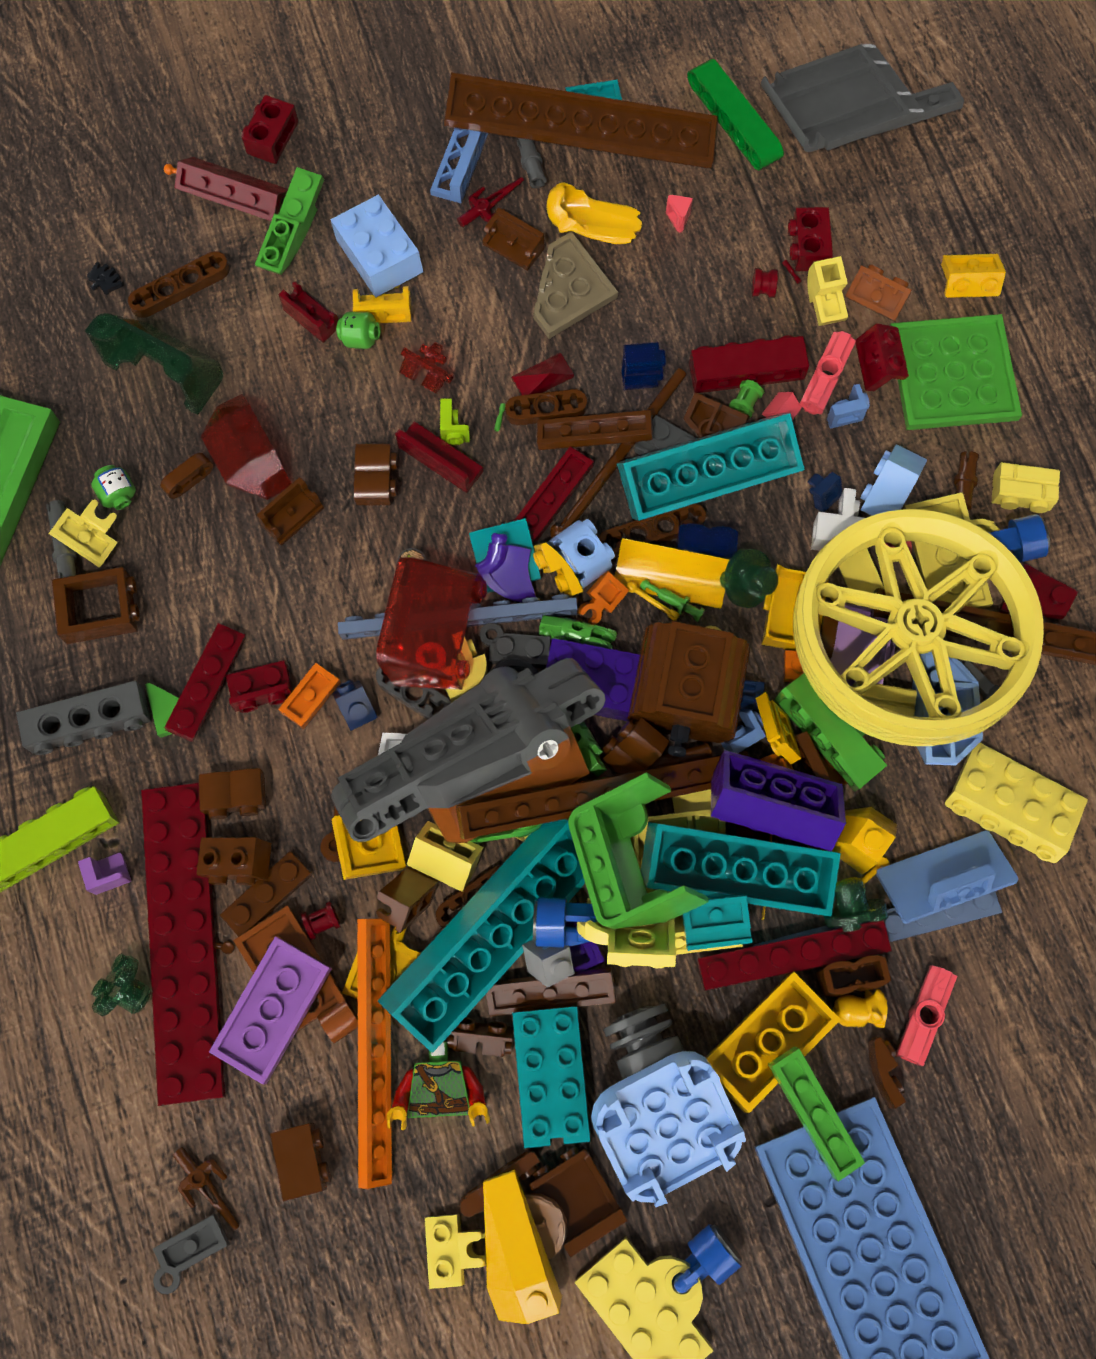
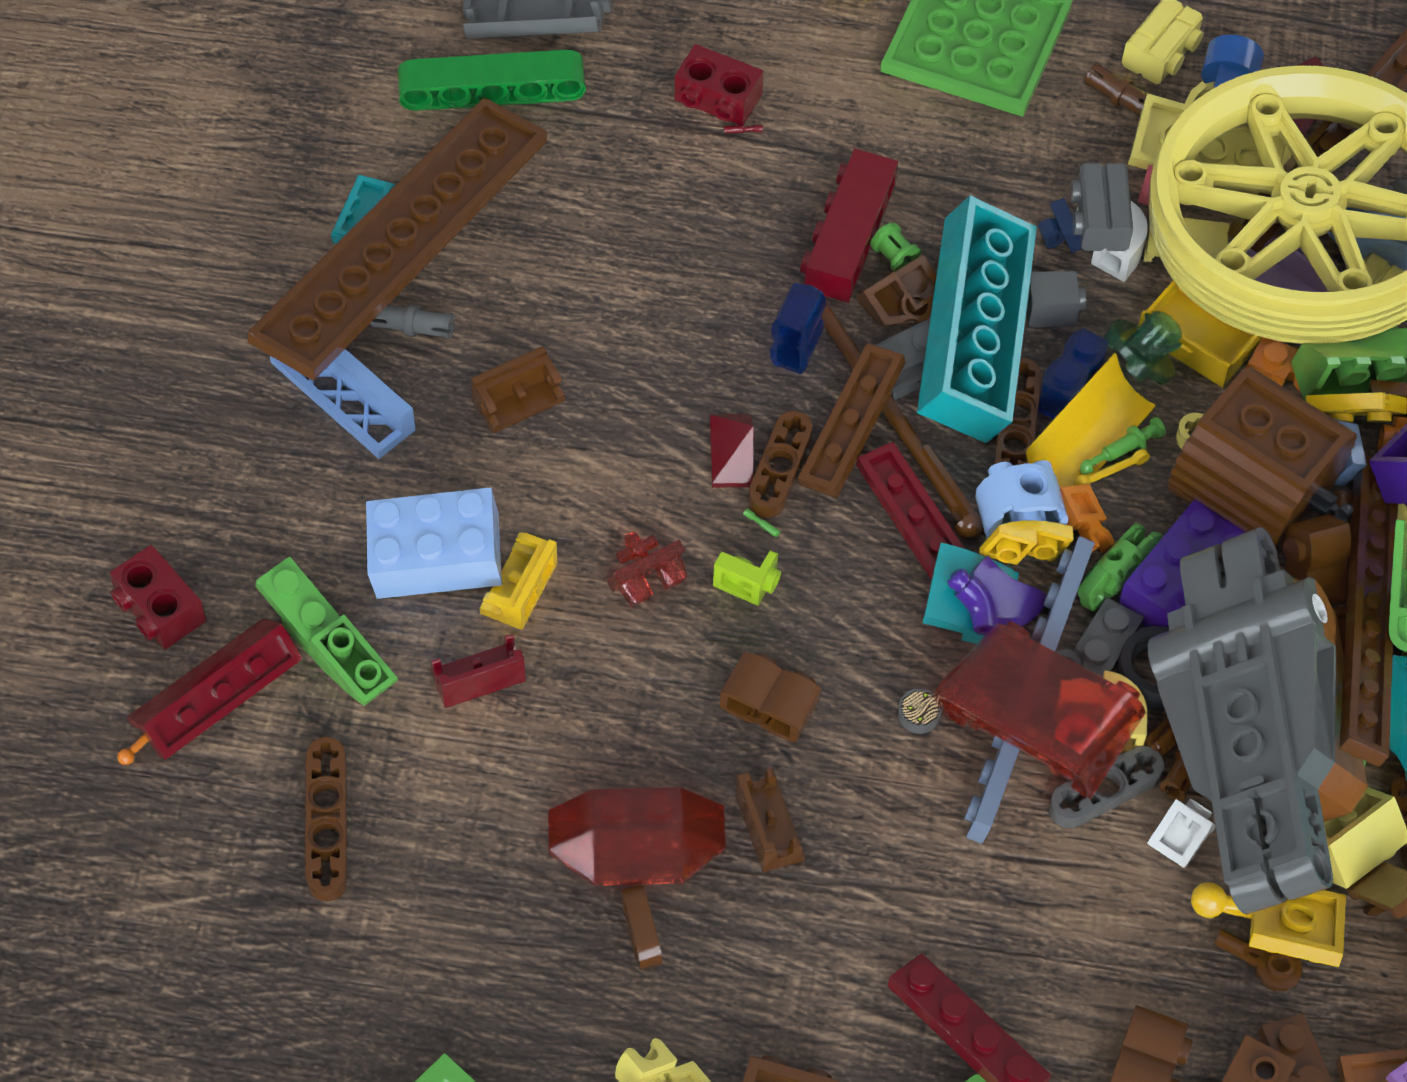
camera: 65 degrees left, 15 degrees down
clear green windscreen [85,313,223,415] -> none
black piece [87,262,123,295] -> none
bright green head [91,465,136,510] -> none
dark red bracket [226,660,293,713] -> none
orange plate [278,663,341,729] -> none
dark red bush [301,901,341,940] -> none
dark blue bracket [332,680,378,731] -> none
bright green head [336,311,381,349] -> none
dark red panel [395,421,484,493] -> none
dark red piece [457,177,524,228] -> none
dark tan plate [533,231,618,339] -> none
yellow hair [546,182,642,244] -> none
coral slope [666,195,693,233] -> none
dark red wheel [752,268,778,298] -> none
coral slope [762,392,802,421] -> none
coral piece [800,331,856,415] -> none
light yellow brick [807,256,848,326] -> none
medium blue bracket [827,384,870,429] -> none
dark orange bracket [845,264,912,322] -> none
dark red bracket [855,324,909,392] -> none
light blue brick [860,444,927,516] -> none
none -> dark grey brick [1026,271,1086,328]
none -> dark grey brick [1070,163,1133,251]

